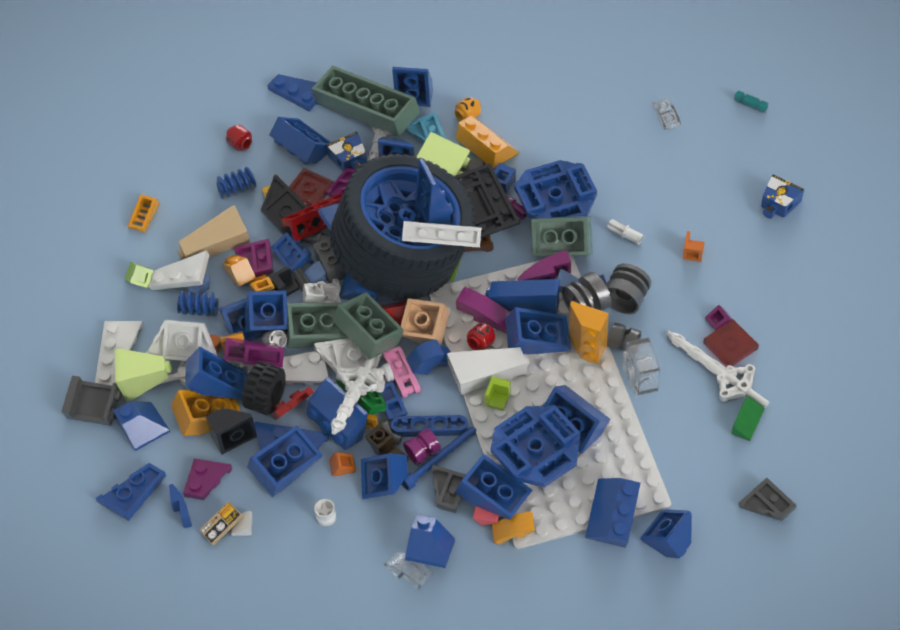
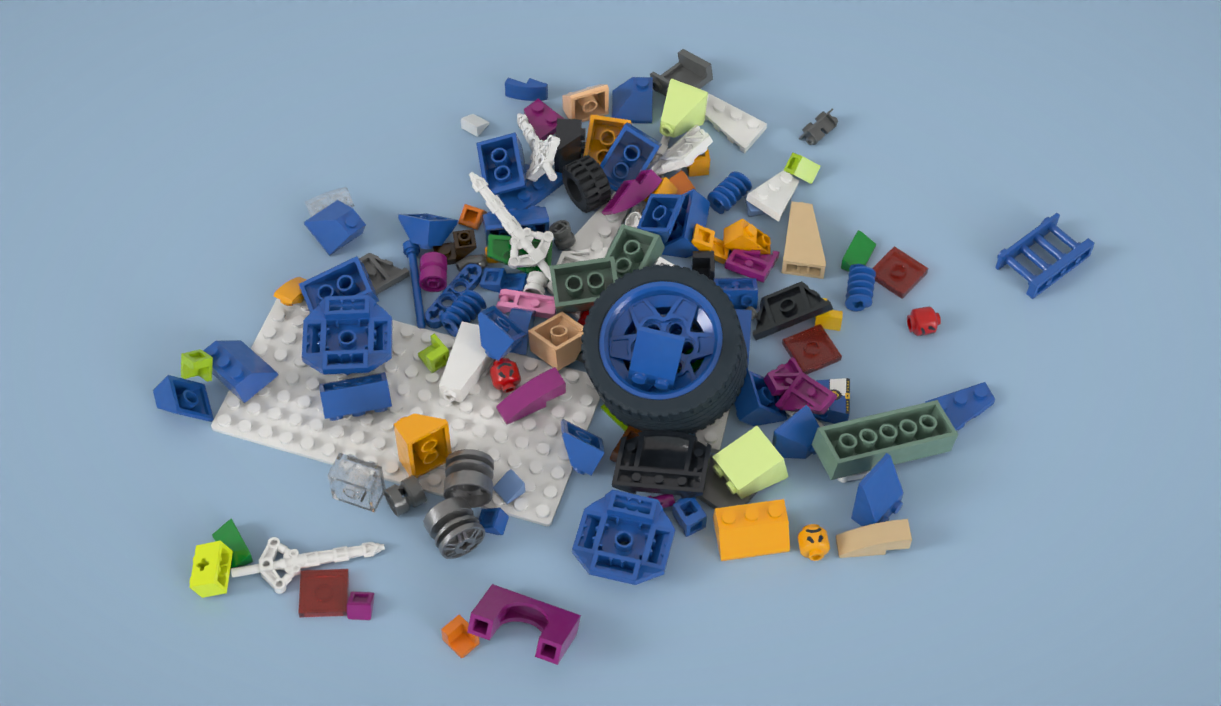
camera: 120 degrees right, 0 degrees up
blue wing [96,463,166,521] -> none
light orange slope [127,194,160,232] -> none
tile [199,501,244,545] -> none
blue slope [269,117,331,164] -> none
red wing [271,386,314,421] -> none
red fence [281,193,343,241] -> none
white wheel [314,499,336,527] -> none
white fence [402,221,482,247] -> none
medium azure wing [405,112,446,144] -> none
blue slope [485,279,560,314] -> none
blue slope [505,307,571,355] -> none
magenta slope [517,250,571,281] -> none
sand green slope [531,216,593,257] -> none
white axle [607,219,644,245] -> none
dark grey wing [738,478,796,521] -> none
none -> lime panel [181,349,213,382]
none -> neon yellow brick [189,541,233,598]
none -> blue piece [440,290,486,337]
none -> magenta arch [467,584,581,665]
none -> blue slope [478,305,527,361]
none -> white bar [517,113,560,182]
none -> dark grey wheel [549,220,576,250]
none -> blue slope [561,419,605,476]
none -> light nougat slope [562,84,609,122]
none -> magenta wing [775,372,837,415]
none -> dark grey hinge [799,108,838,145]
none -> tan slope [835,519,912,558]
none -> green slope [841,230,876,272]
none -> clear red tile [872,246,929,299]
none -> blue fence [995,213,1095,299]

